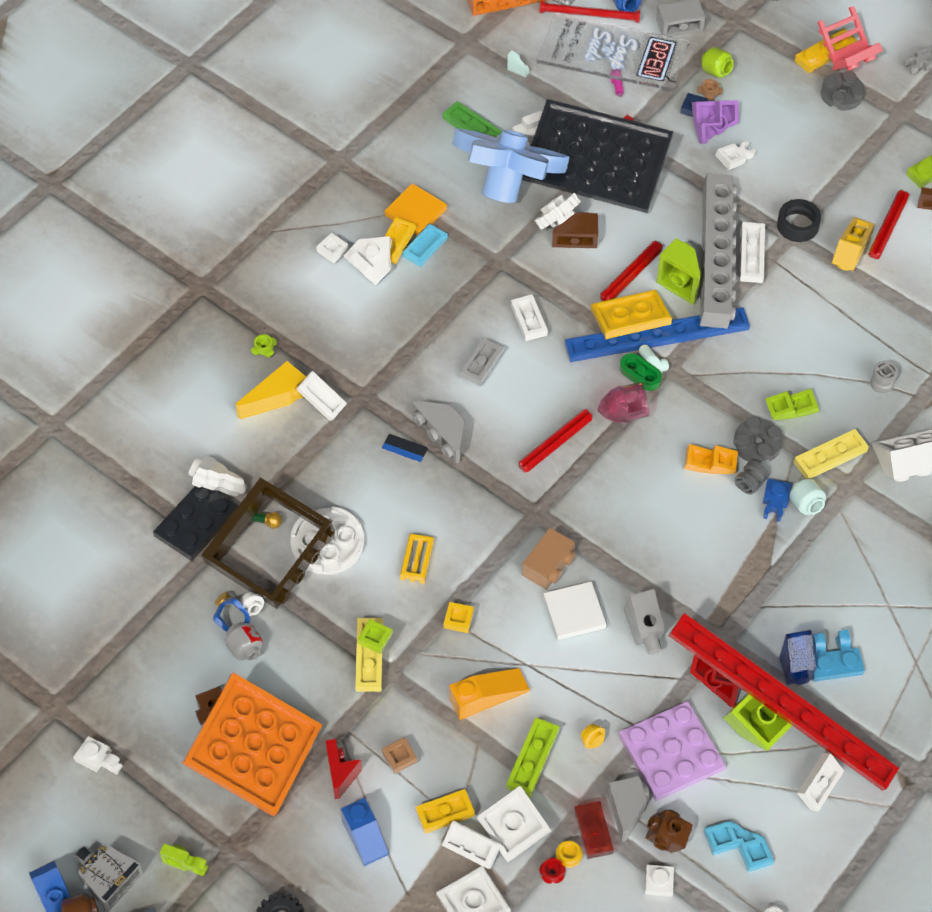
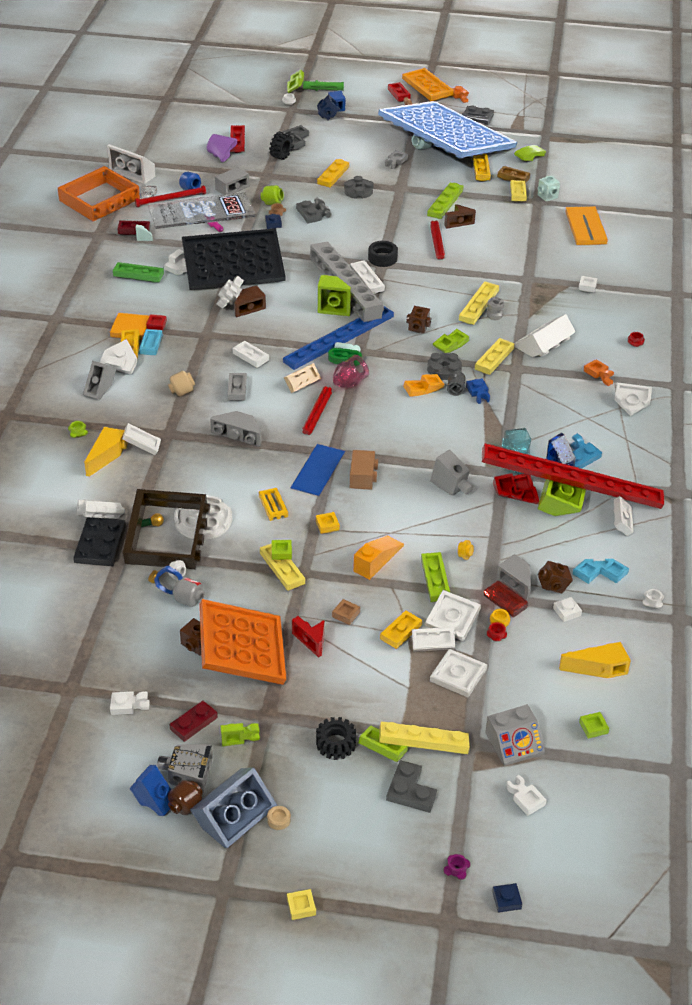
camera: 30 degrees left, 15 degrees down
white plate [316,233,349,263] -> none
slope [340,798,389,866] -> none
black sticker [382,434,428,462] -> none
light blue plant [452,128,569,203] -> none
white tile [543,582,606,640] -> none
yellow tile [591,289,672,339] -> none
red axle [600,240,663,301] -> none
lavender plate [619,701,726,802] -> none
medium lavender slope [692,100,739,144] -> none
white plate [715,141,756,170] -> none
light aqua head [789,479,826,515] -> none
coral plate [817,6,883,71] -> none
yellow slope [832,217,875,271] -> none
none -> light grey slope [83,361,116,400]
none -> dark red plate [117,220,151,235]
none -> red plate [146,314,167,331]
none -> tan head [168,371,195,397]
none -> dark red plate [169,700,218,742]
none -> tan plate [284,363,321,393]
none -> blue sticker [290,444,345,496]
none -> dark grey plate [296,197,332,223]
none -> reddish brown brick [406,306,432,333]
none -> light yellow plate [459,281,499,325]
none -> clear light blue slope [502,428,531,475]

